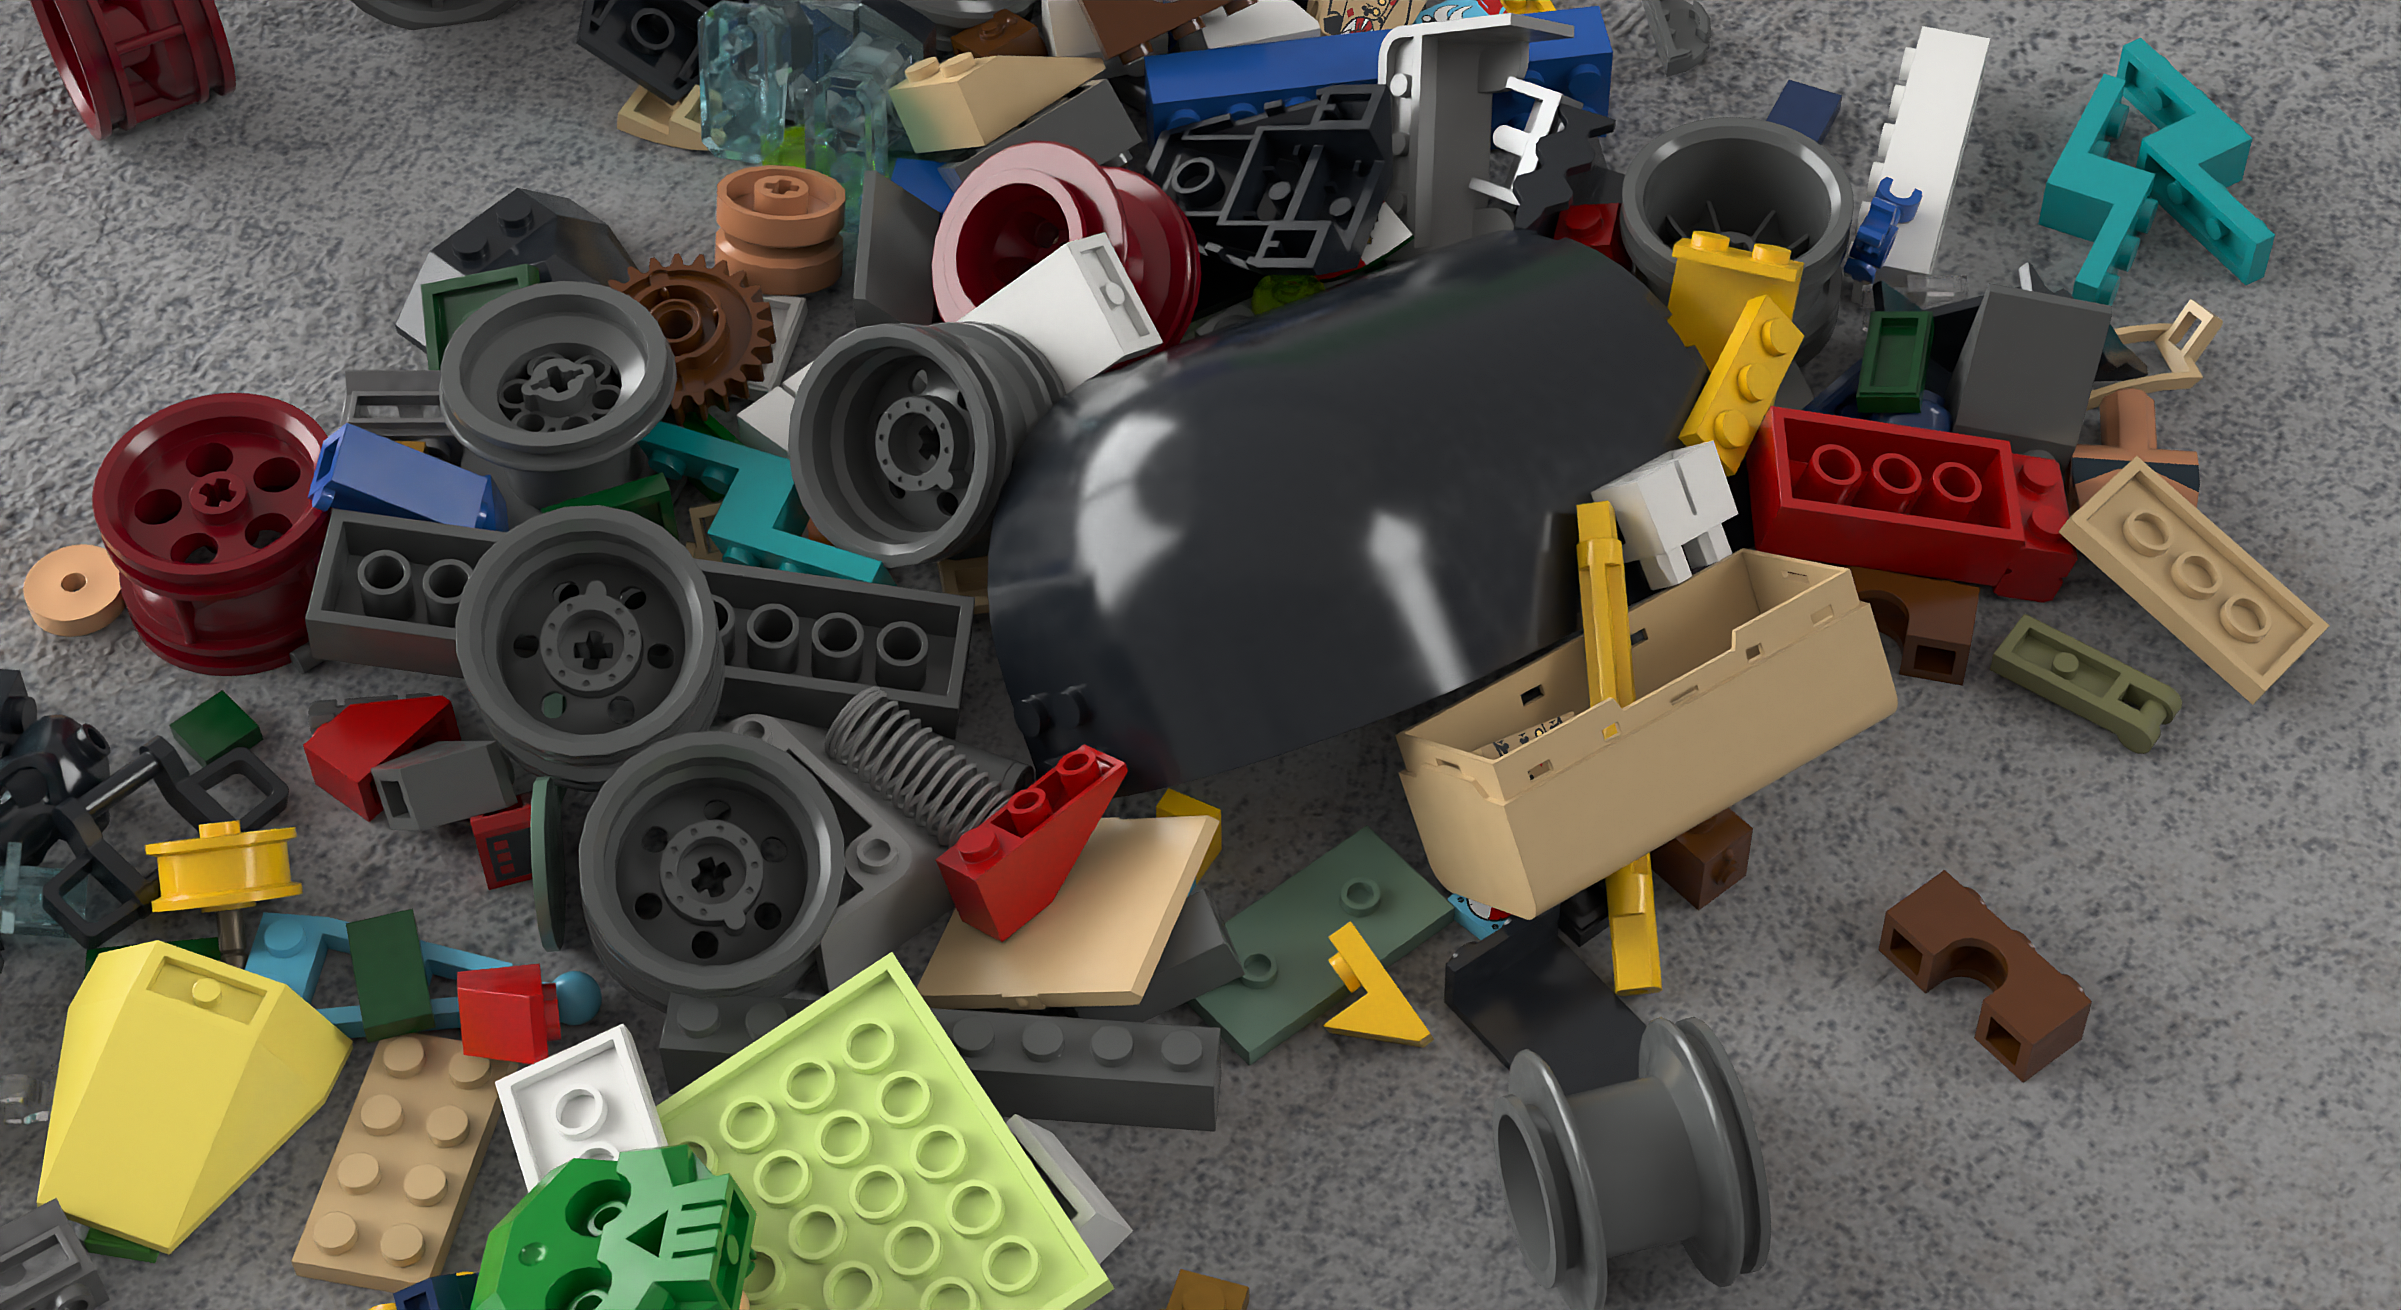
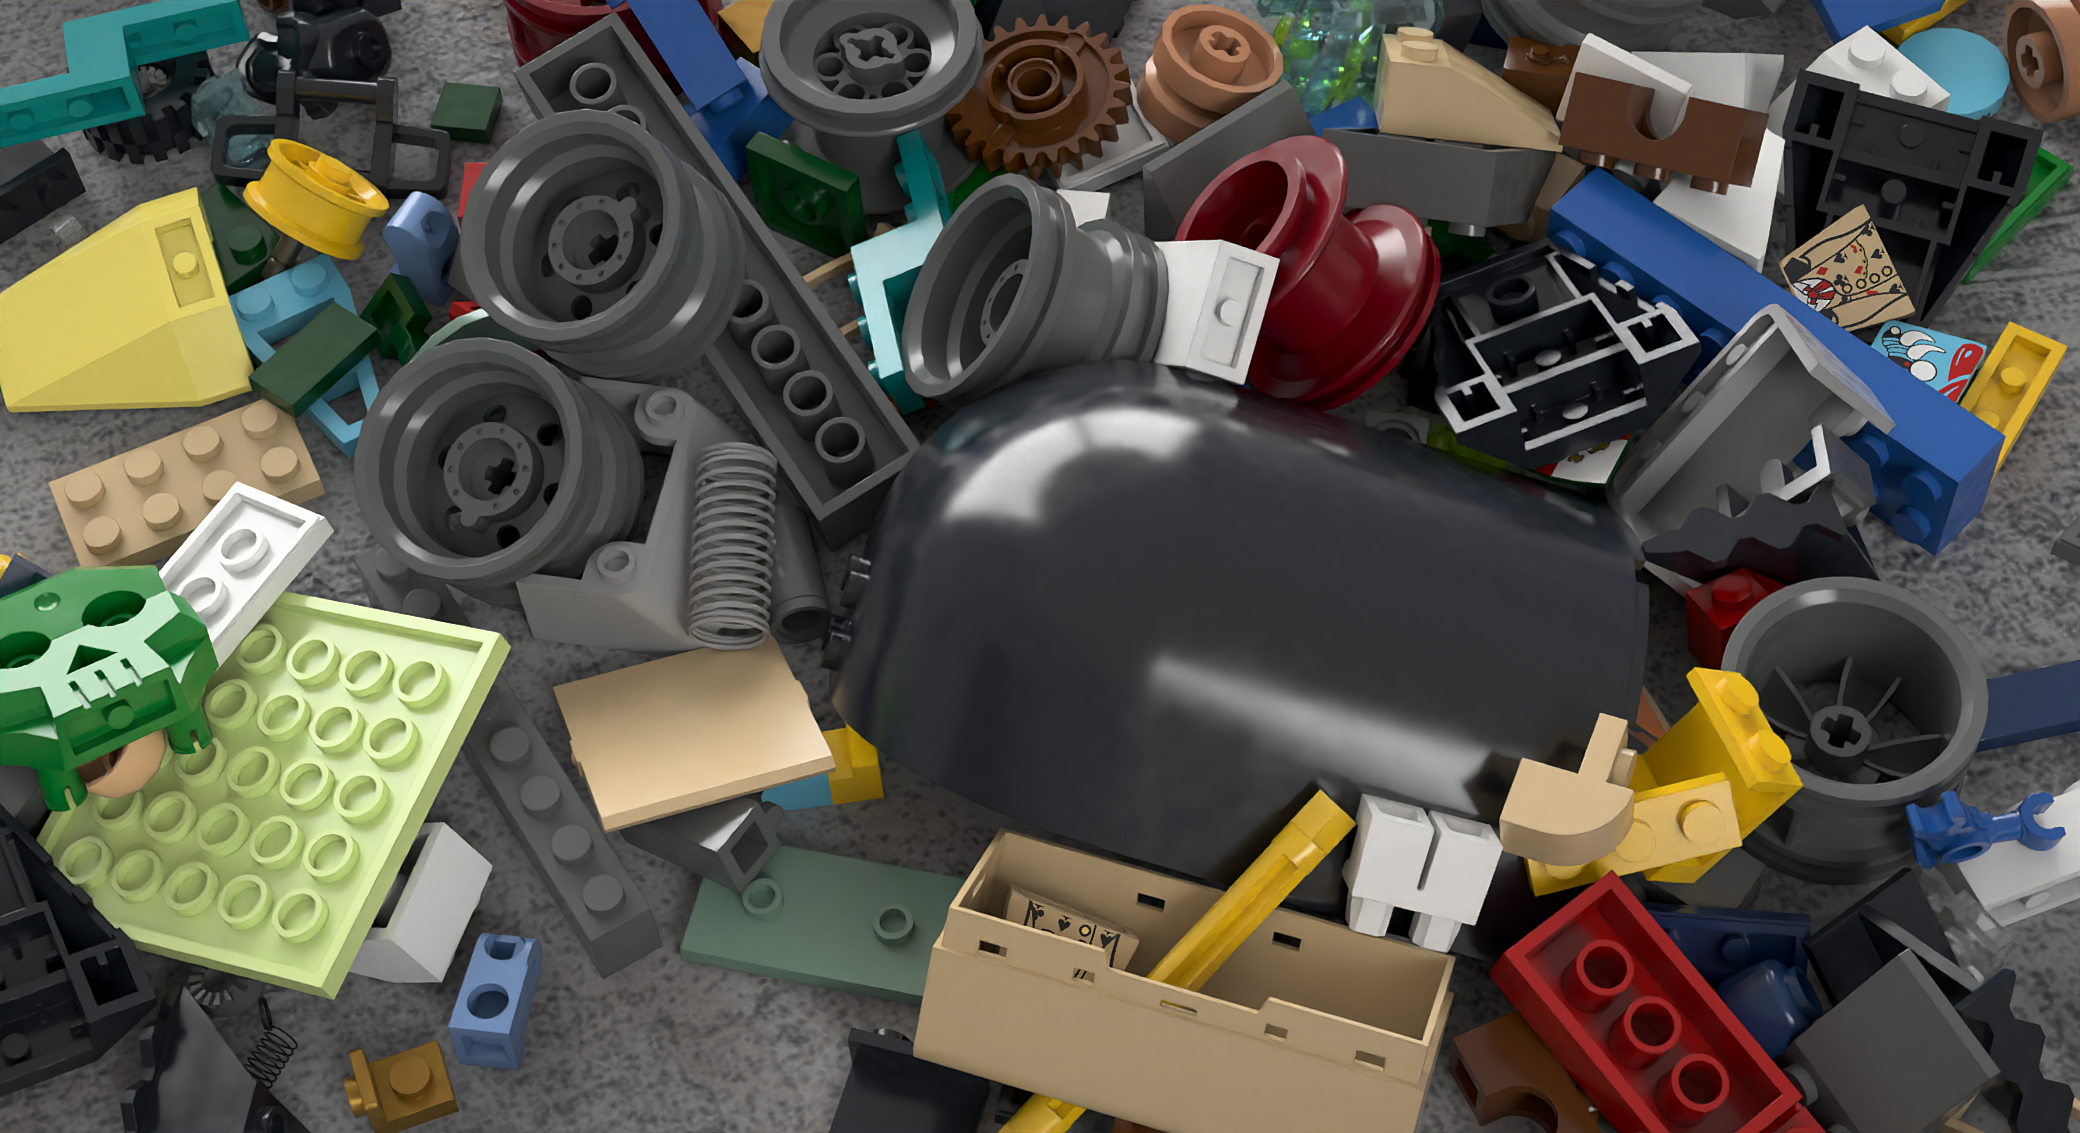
camera: 55 degrees right, 5 degrees up
red slope [457,963,561,1064] -> none
red slope [935,744,1128,942] -> none
yellow slope [1323,921,1434,1048] -> none
dark green tile [1856,311,1934,413] -> none
none -> dark green plate [359,273,433,367]
none -> medium blue leg [383,192,460,308]
none -> medium blue leg [448,933,542,1070]
none -> tan brick [1499,713,1637,866]

